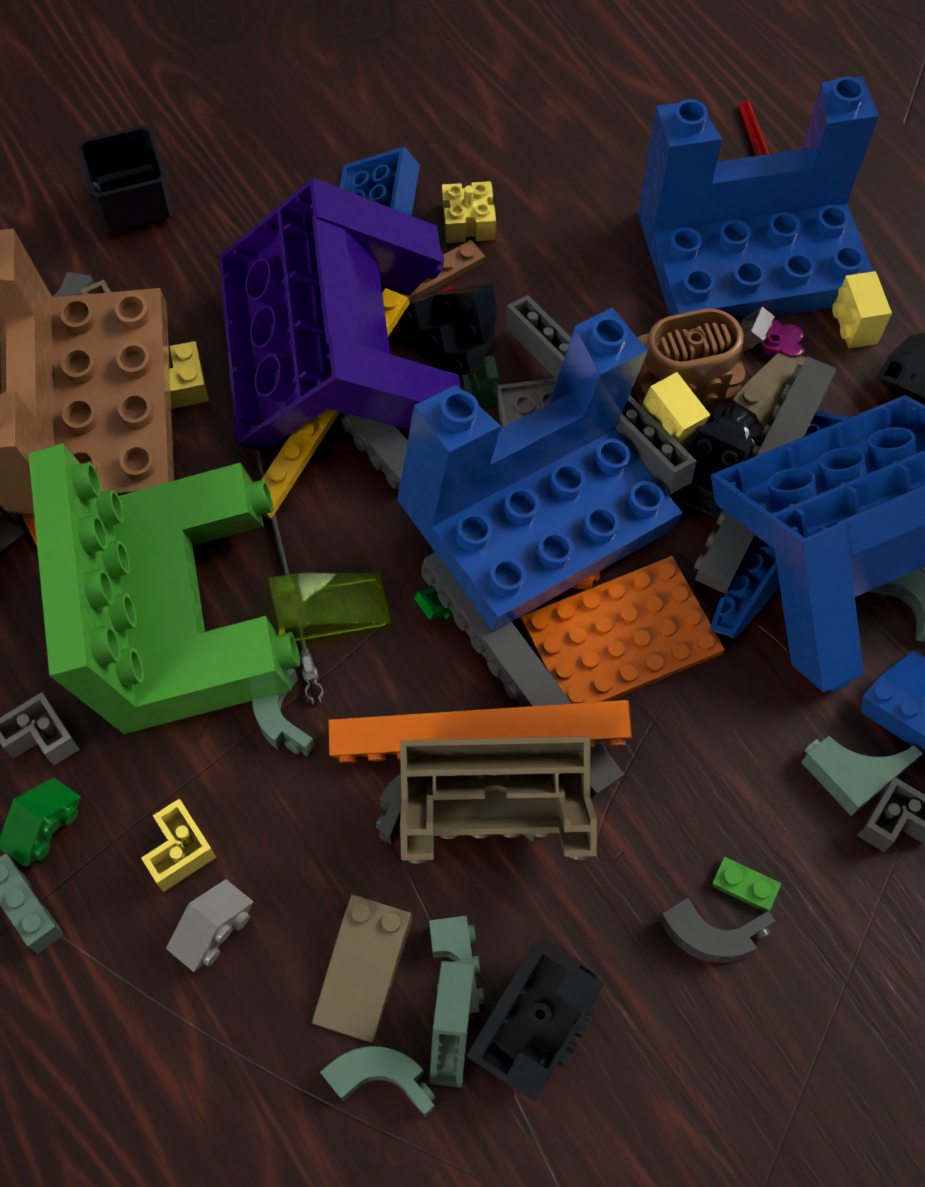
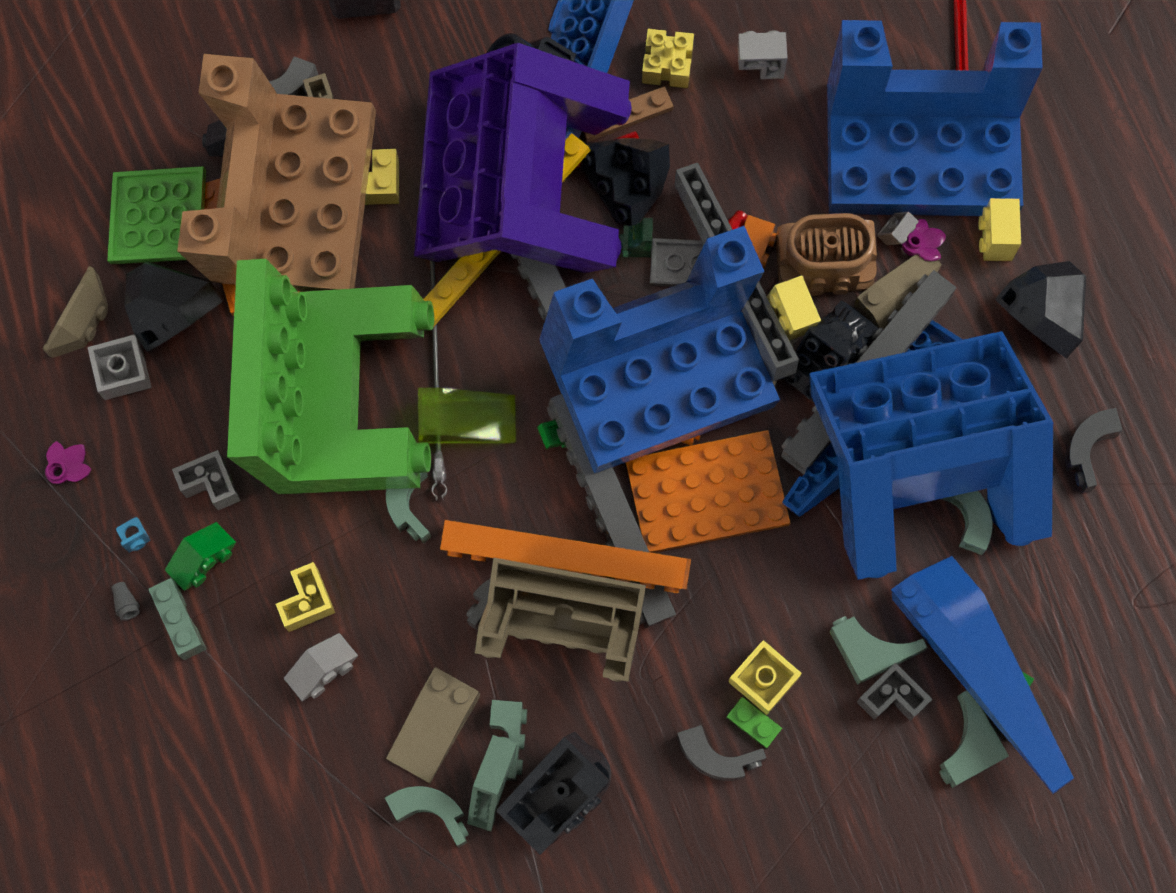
camera: 15 degrees right, 10 degrees up
none -> light yellow brick [729,640,802,715]
none -> light grey brick [737,30,787,79]

